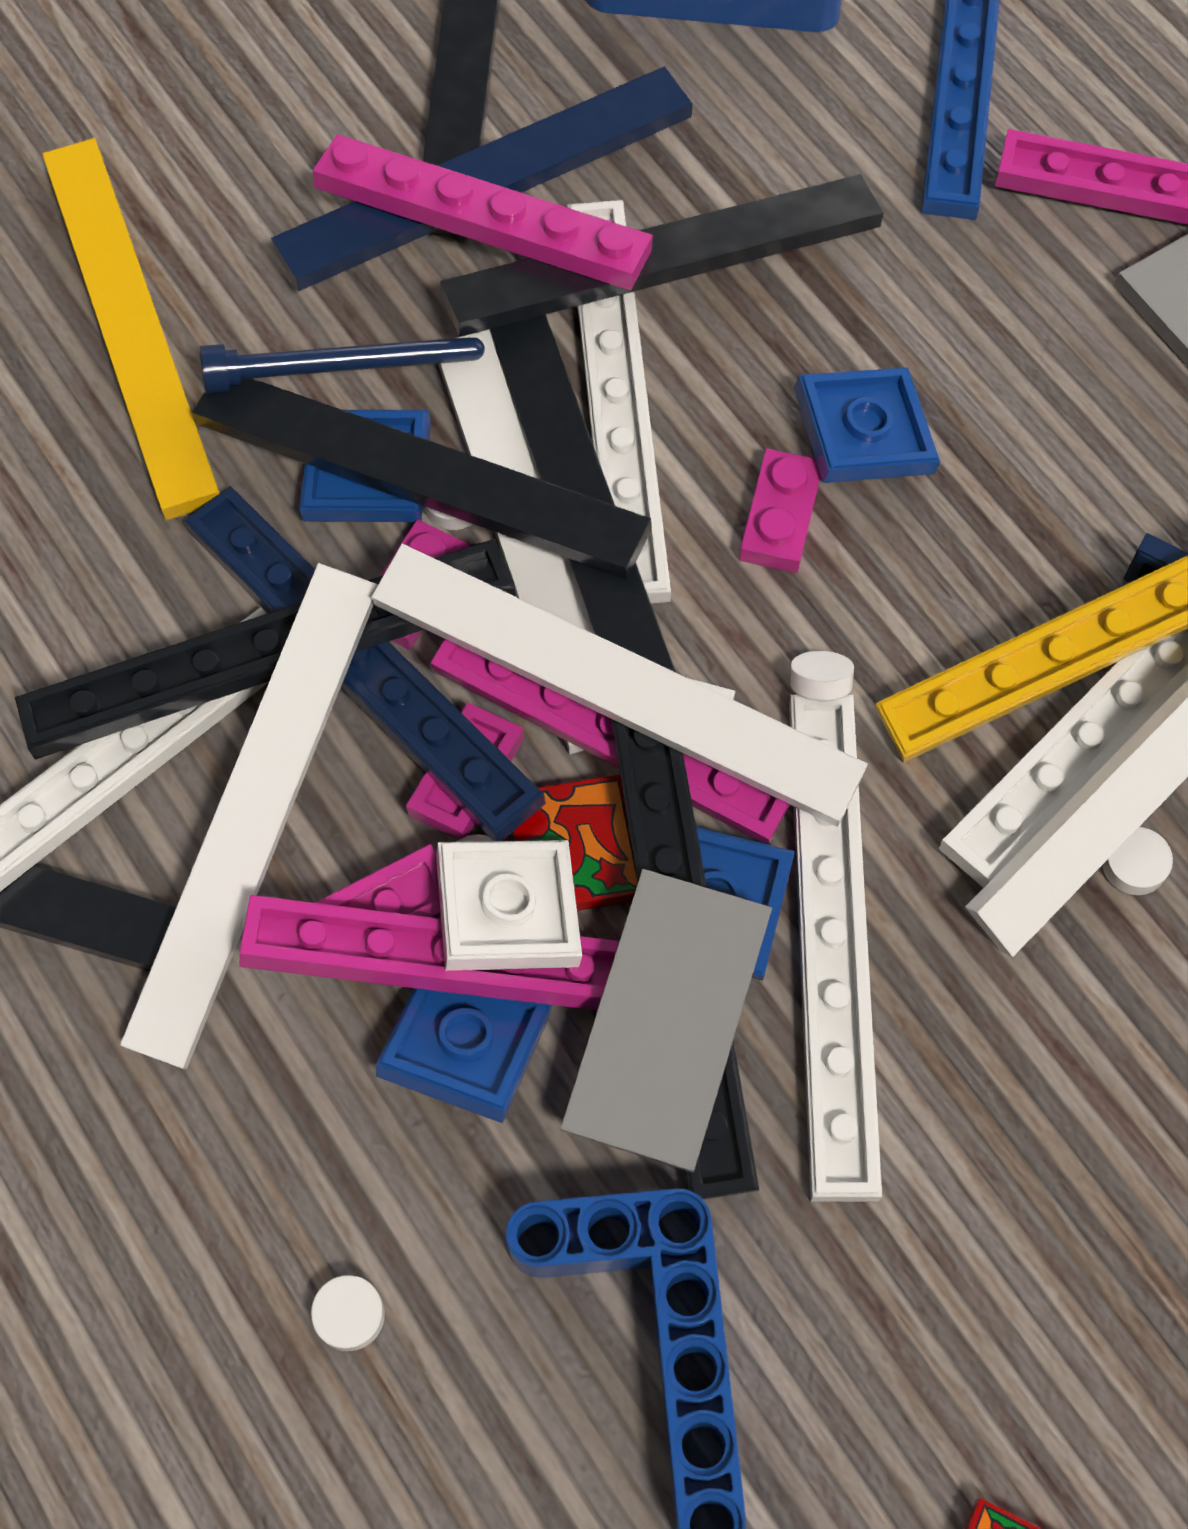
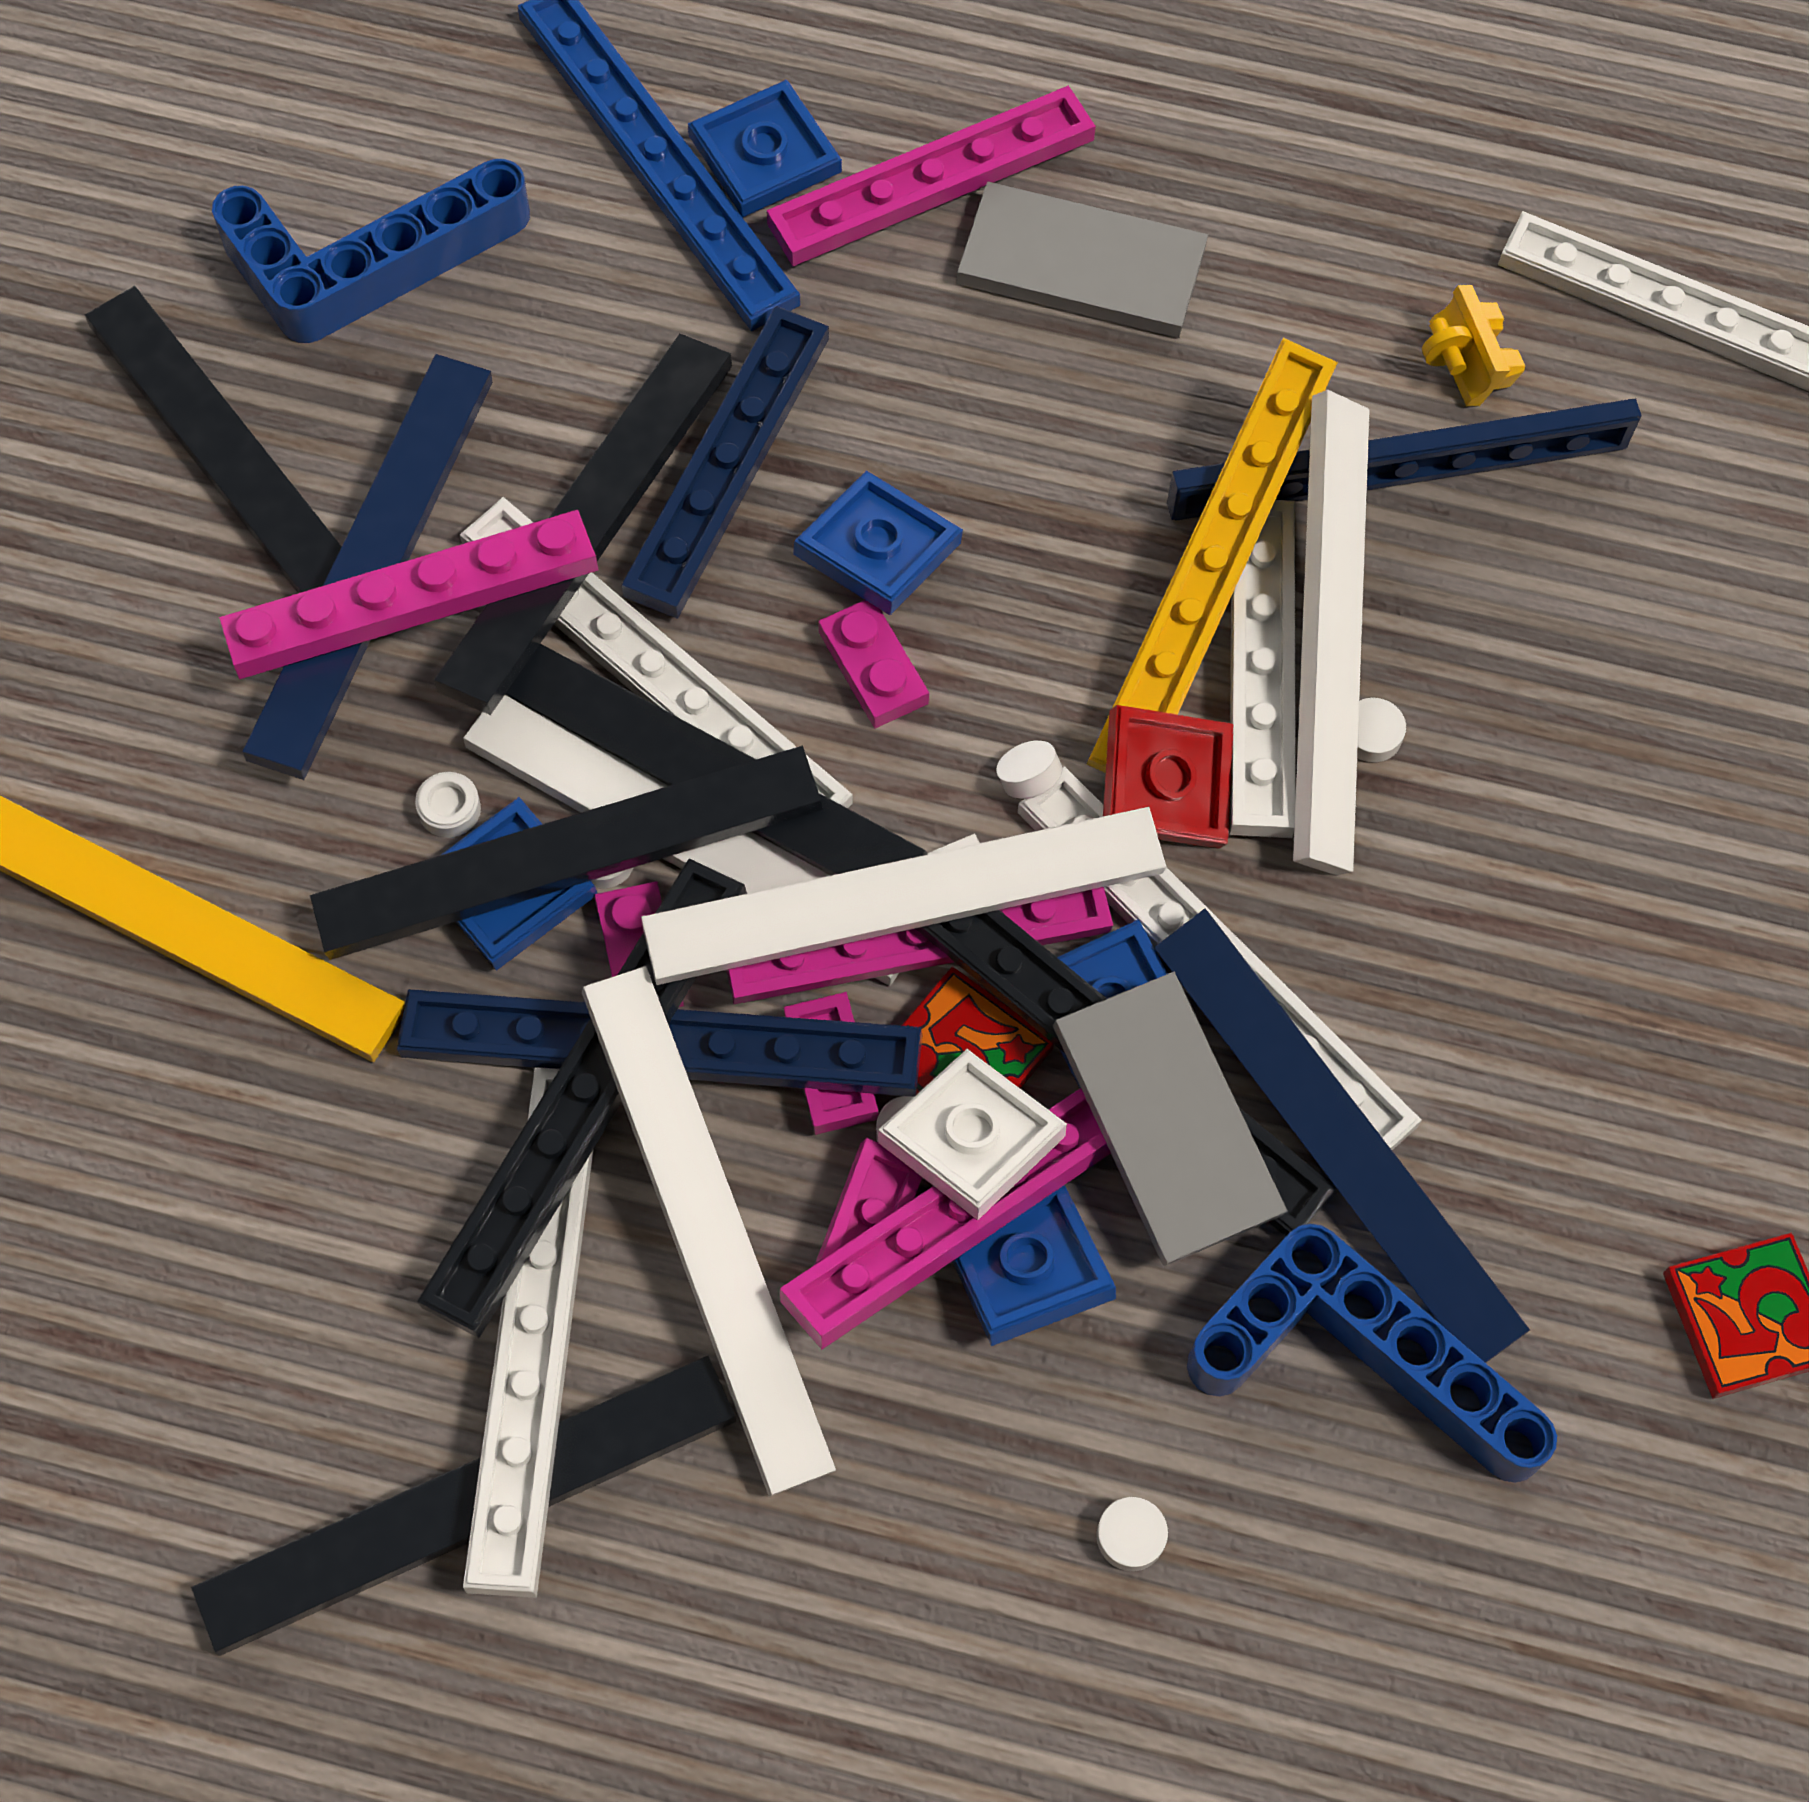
camera: 45 degrees left, 0 degrees up
dark blue piece [200,337,485,394] -> none
none -> white tile [415,772,481,838]
none -> dark blue plate [621,306,829,619]
none -> blue plate [688,80,842,217]
none -> red tile [1103,705,1234,849]
none -> dark blue tile [1154,908,1530,1363]

